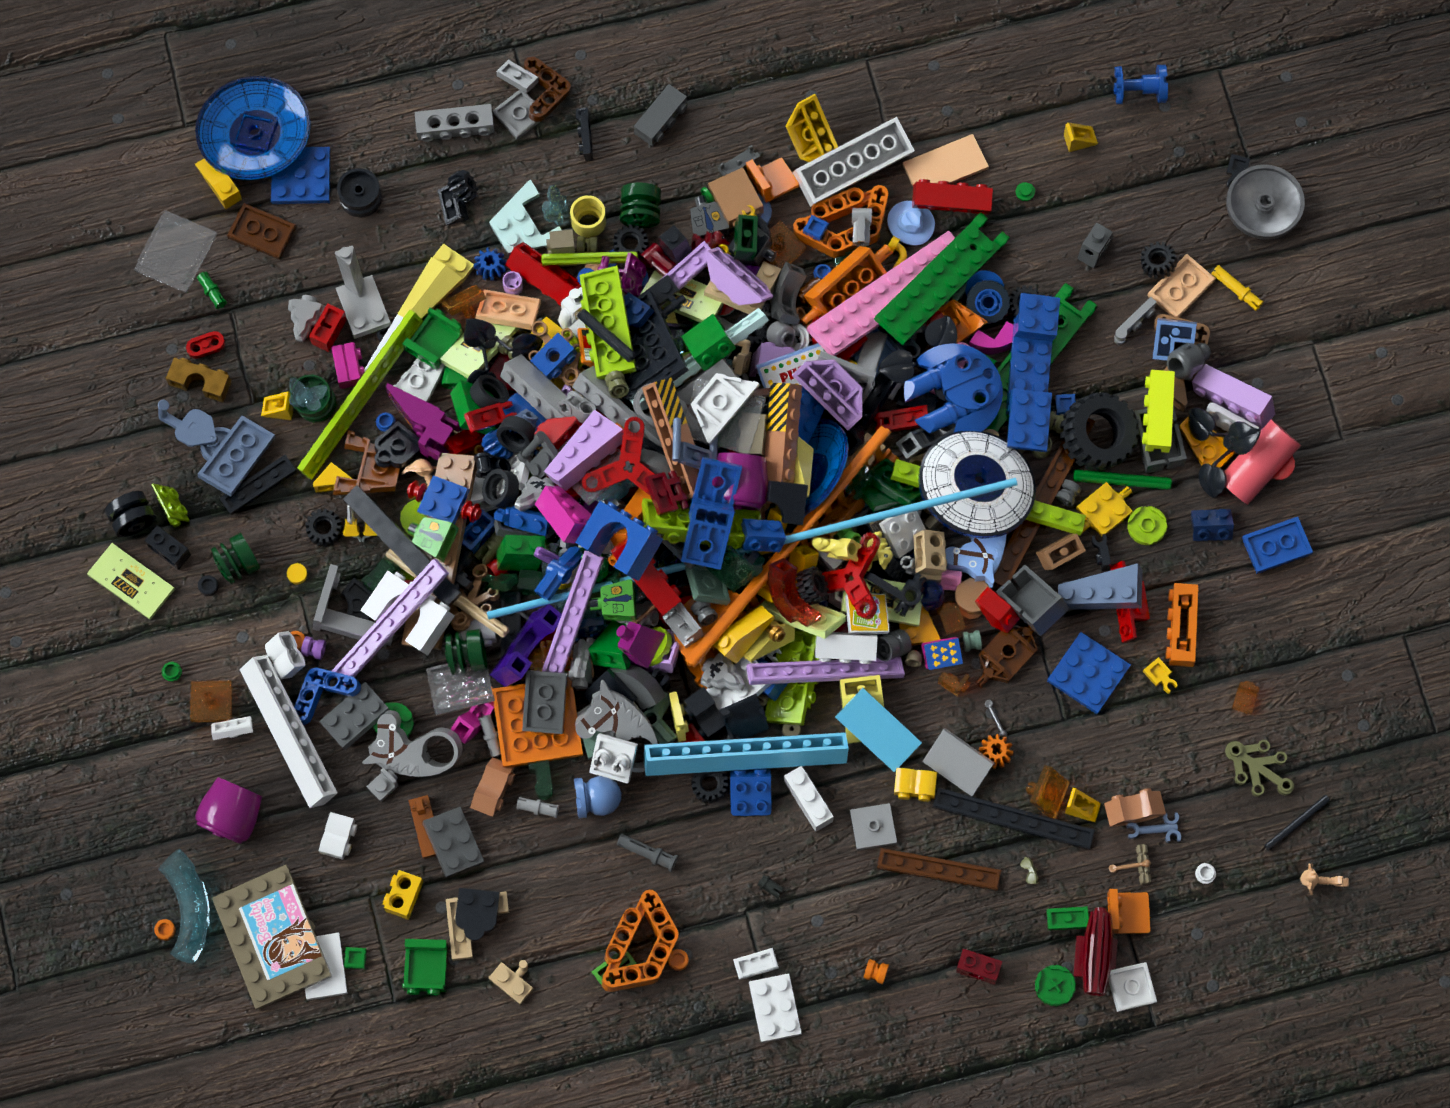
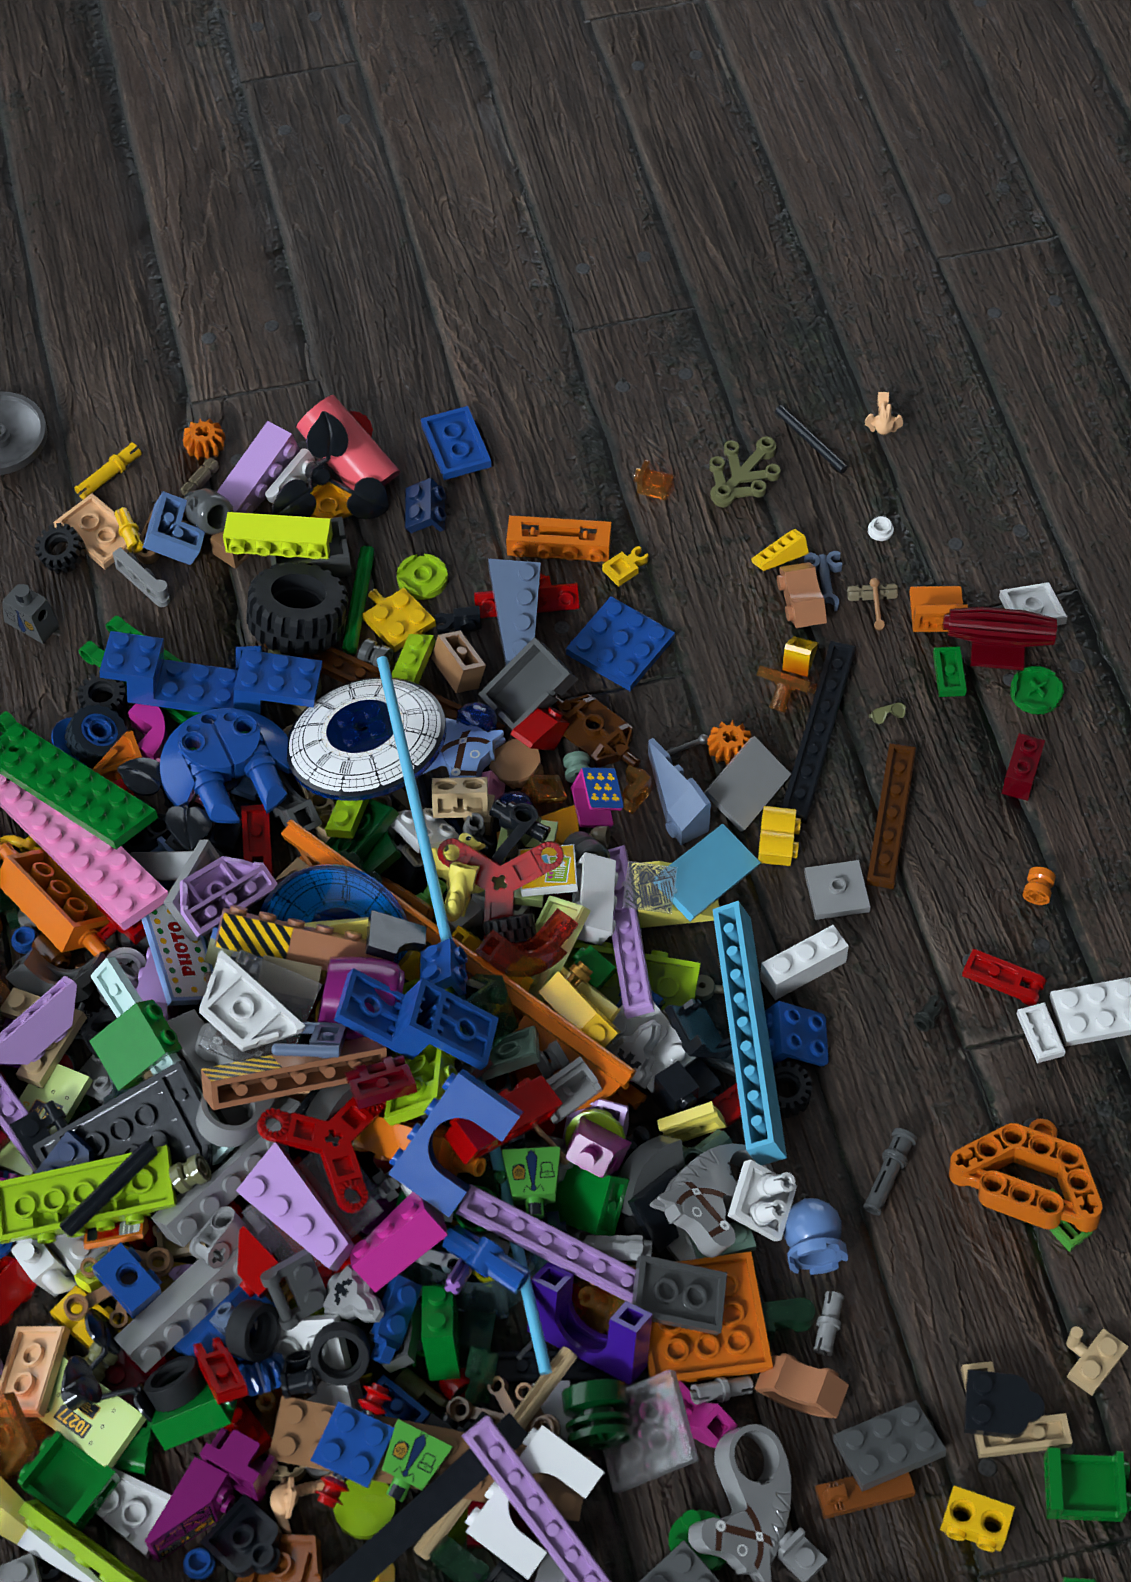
camera: 90 degrees left, 15 degrees down
none -> yellow axle [114,507,143,553]
none -> dark tan axle [181,457,219,496]
none -> orange gear [183,418,226,460]
none -> clear blue hair [456,702,497,733]
none -> green brick [571,945,617,991]
none -> clear piece [622,861,677,914]
none -> sand blue wedge [648,738,711,845]
none -> yellow slope [751,529,809,571]
none -> red plate [962,948,1046,1006]

